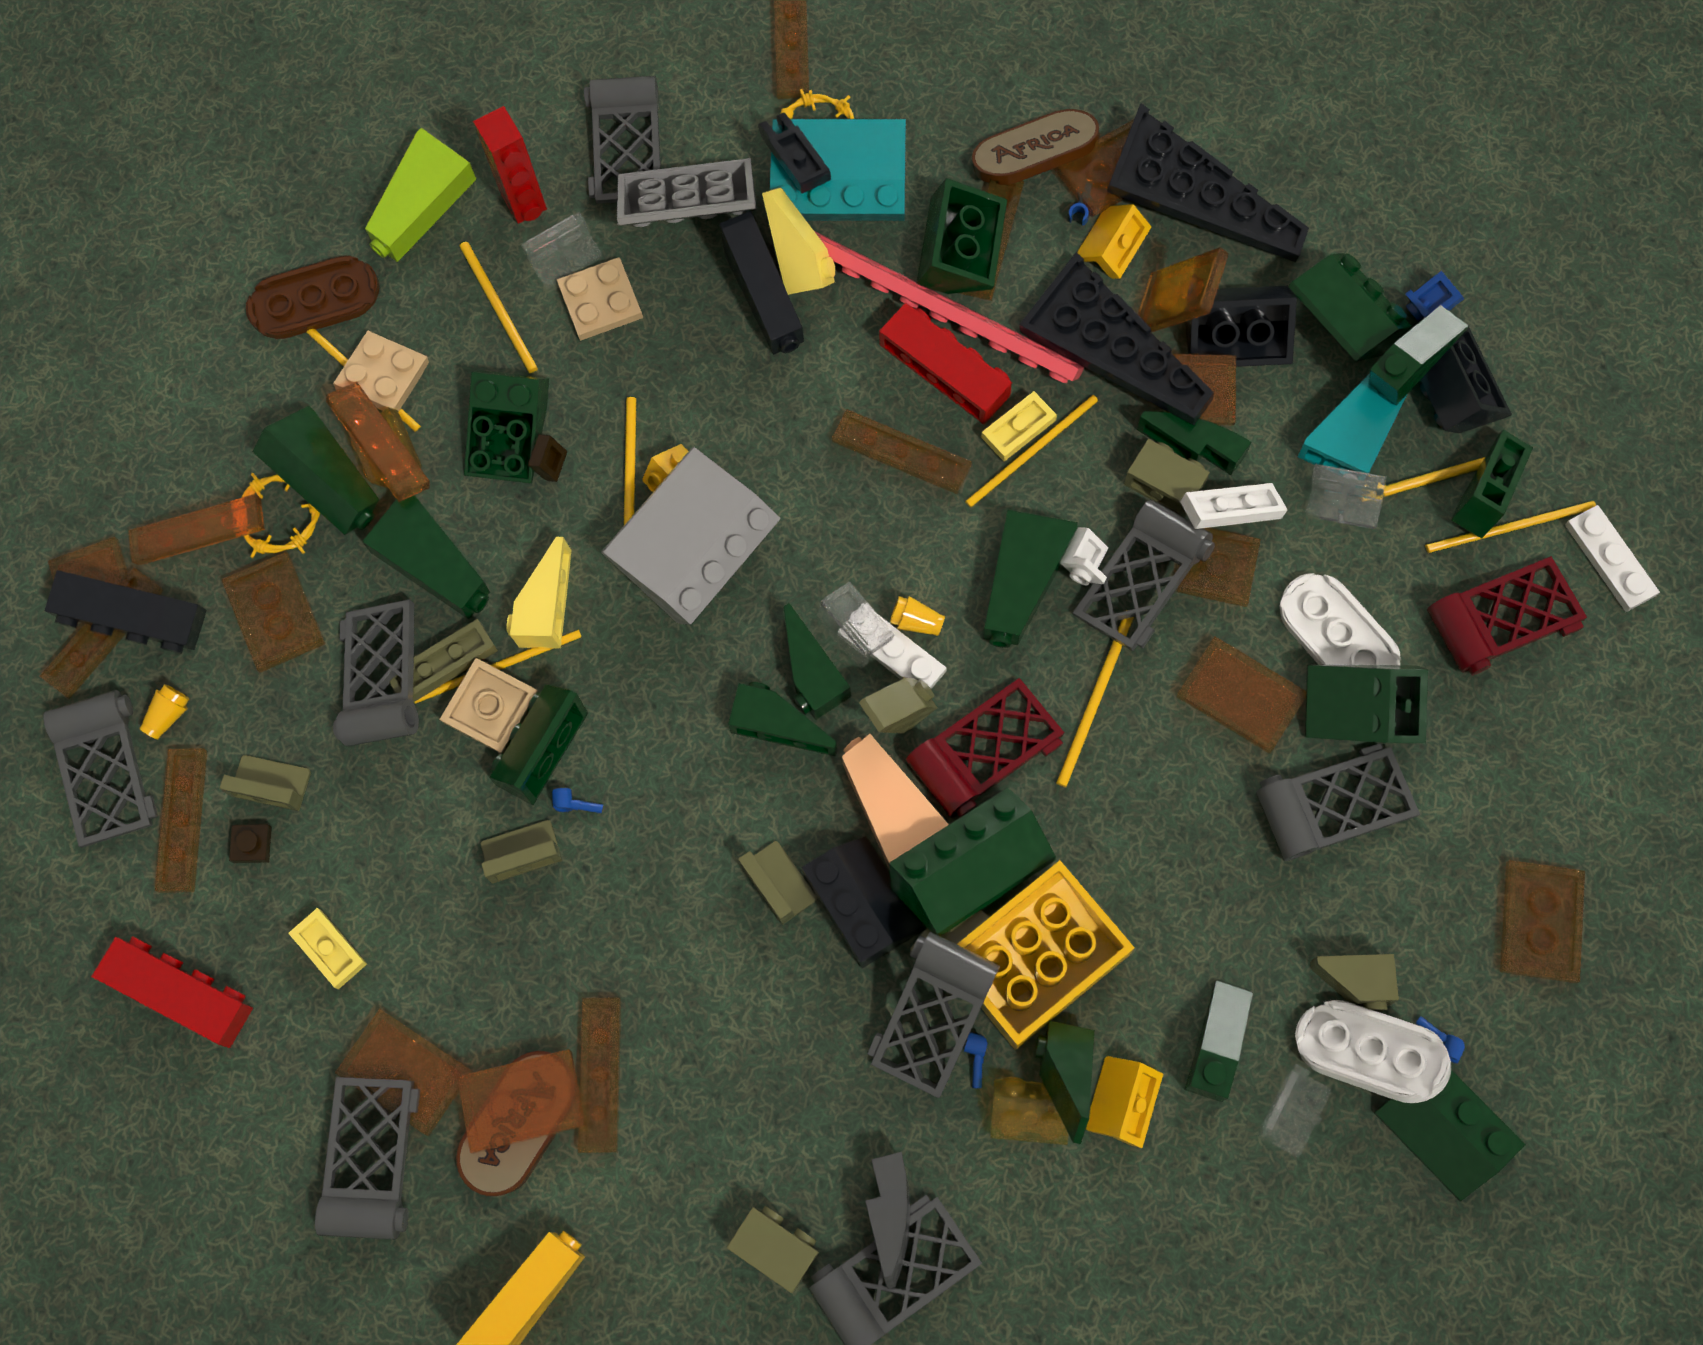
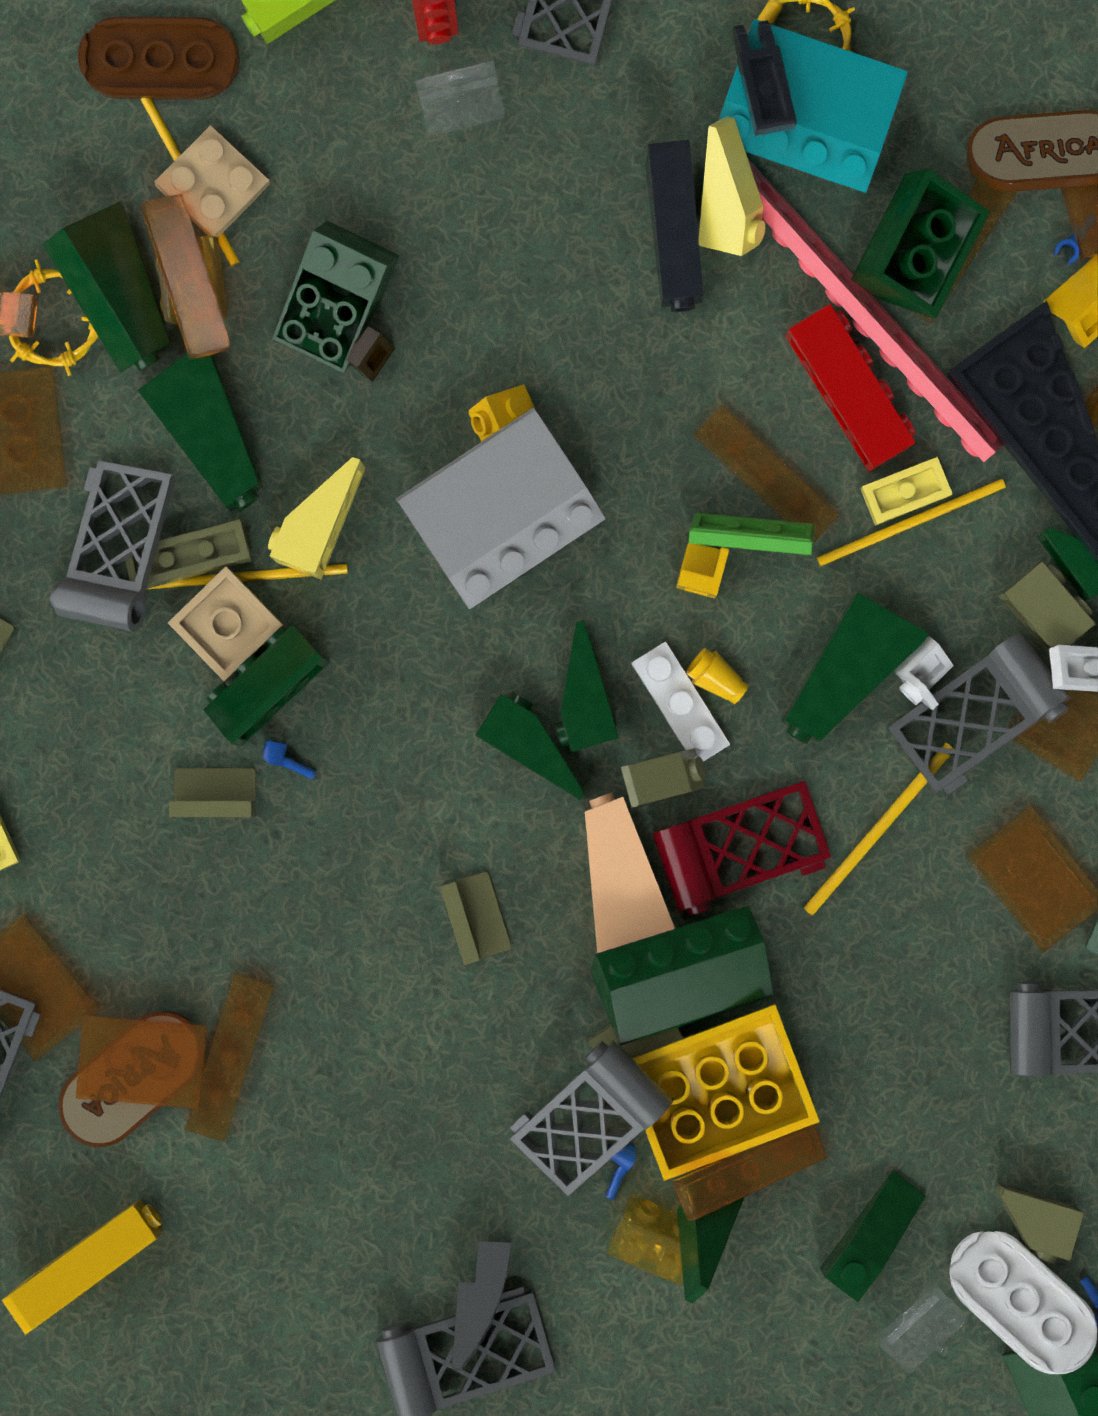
camera: 15 degrees right, 15 degrees up
yellow axle [460,242,538,374] -> none
tan plate [557,257,643,341] -> none
light grey slope [617,158,757,227] -> none
yellow axle [624,397,636,525] -> none
olive brick [727,1205,820,1294] -> none
black slope [802,836,925,969] -> none
clear panel [817,581,894,670] -> none
yellow panel [1086,1056,1163,1148] -> none
none -> clear orange tile [672,1124,827,1221]
none -> yellow panel [676,543,730,599]
none -> bright green tile [689,513,816,555]

